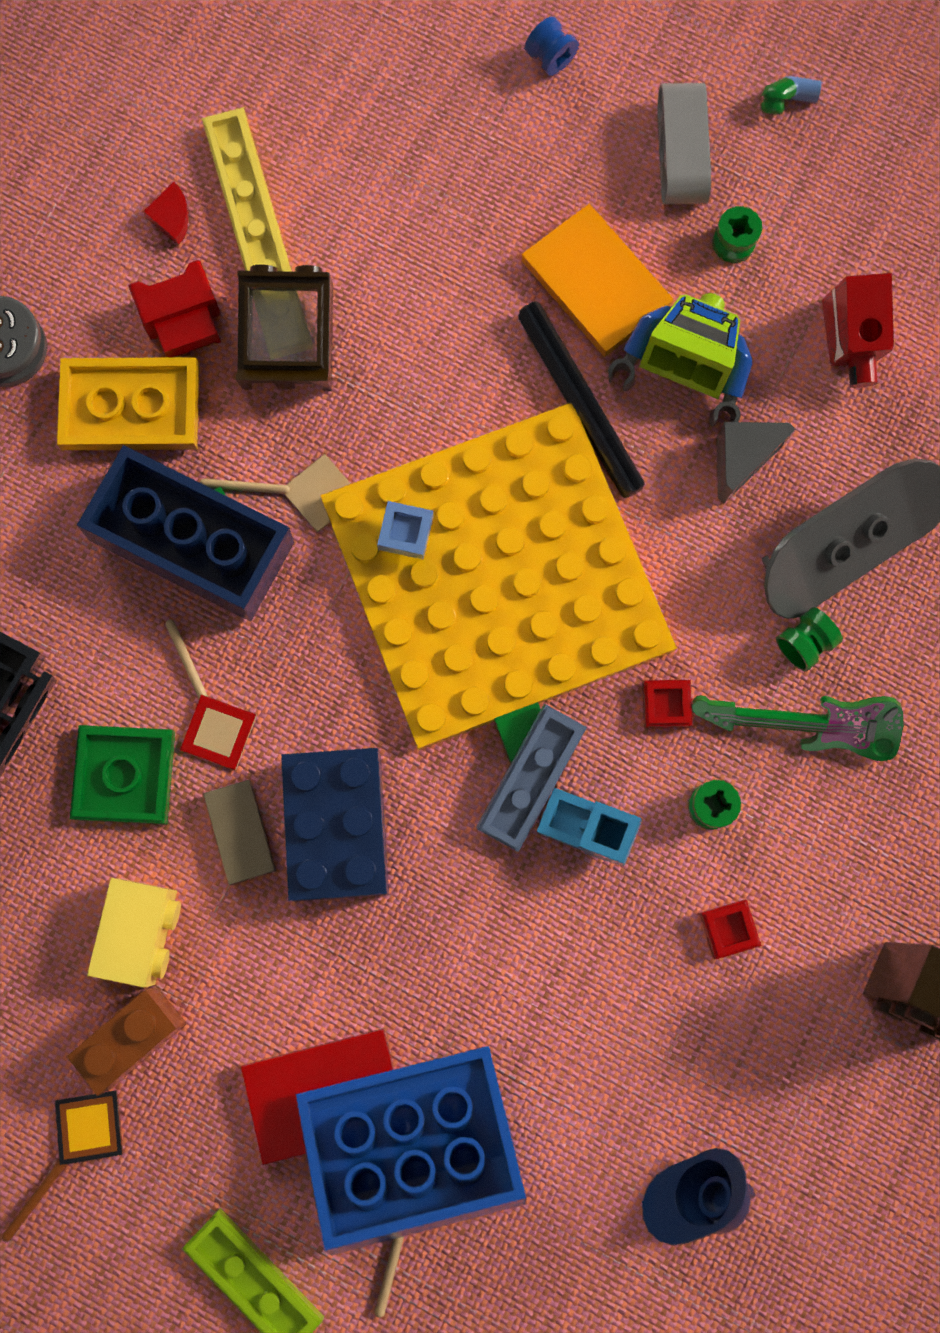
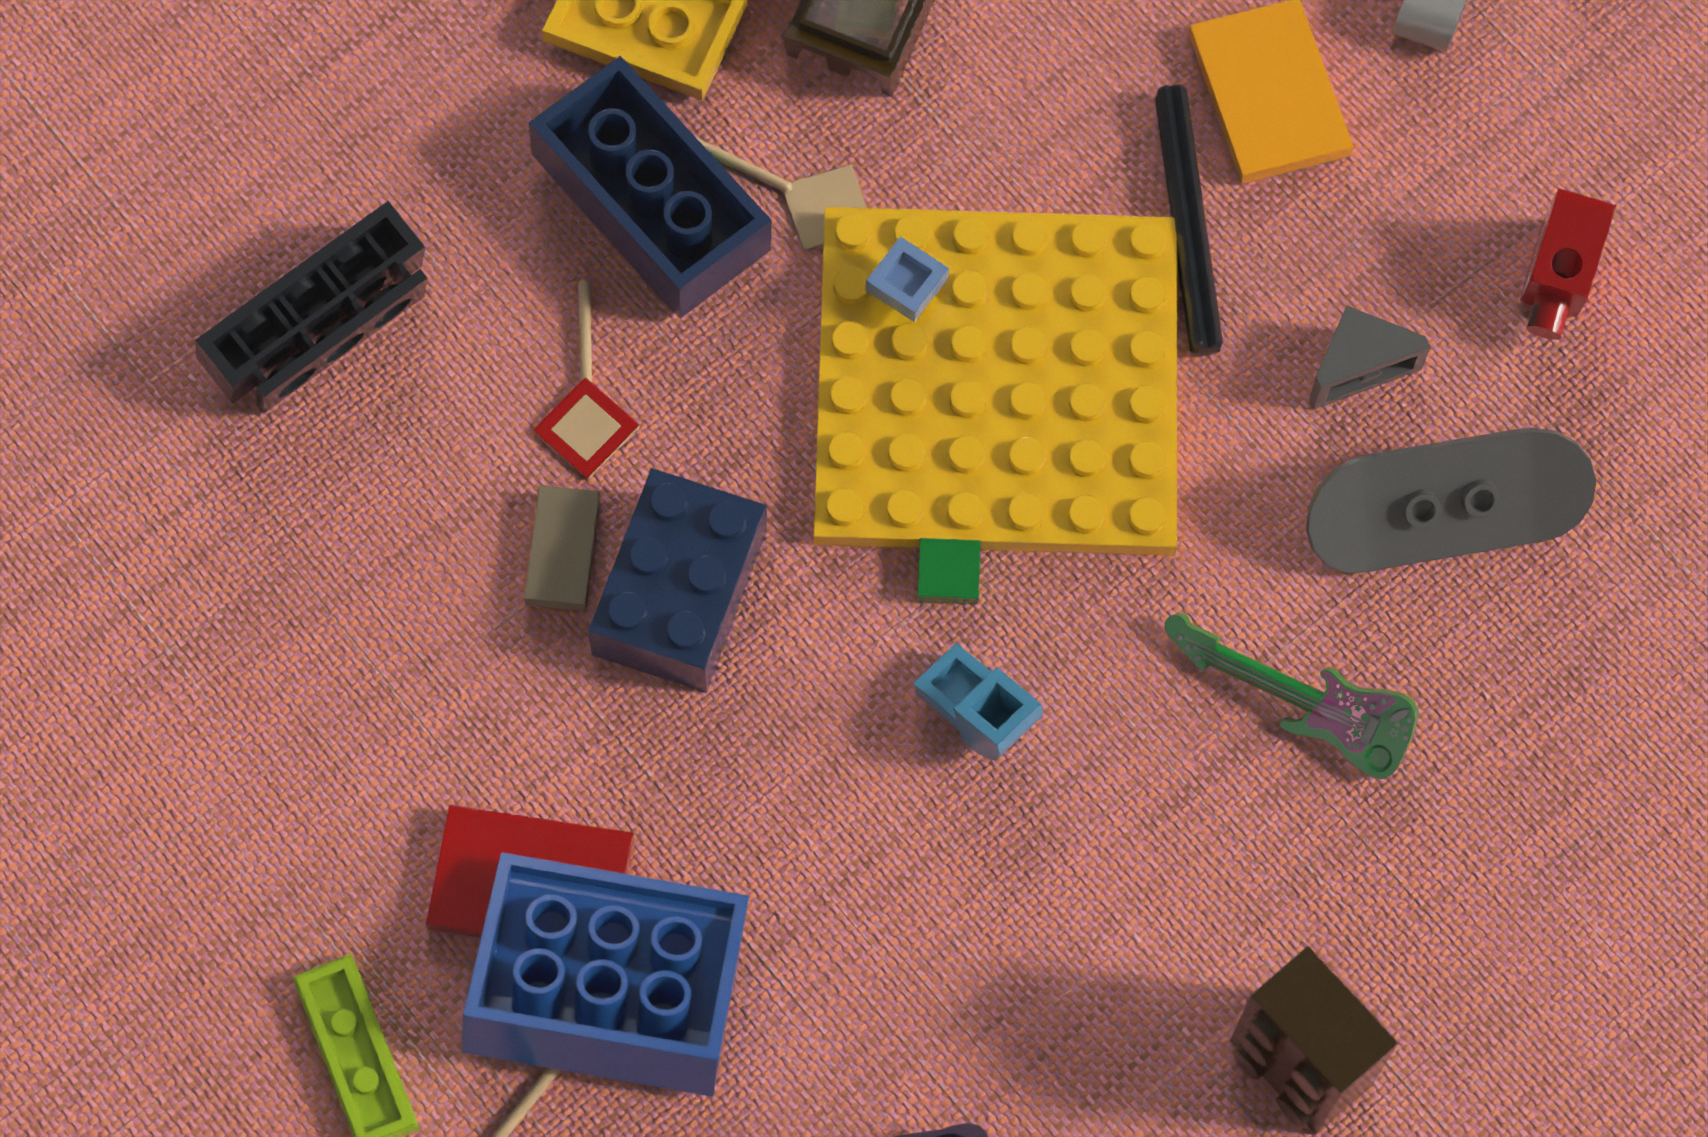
camera: 25 degrees right, 10 degrees down
piece [1,1090,123,1242] -> none
dark orange brick [66,987,187,1096] -> none
green tile [70,725,175,825] -> none
light yellow brick [87,878,181,988] -> none
sand blue tile [476,704,587,852] -> none
torso [608,293,753,427] -> none
red tile [642,680,693,729] -> none
green wheel [688,780,741,830] -> none
red tile [699,899,762,960] -> none
green wheel [712,206,763,263] -> none
green wheel [776,607,843,672] -> none

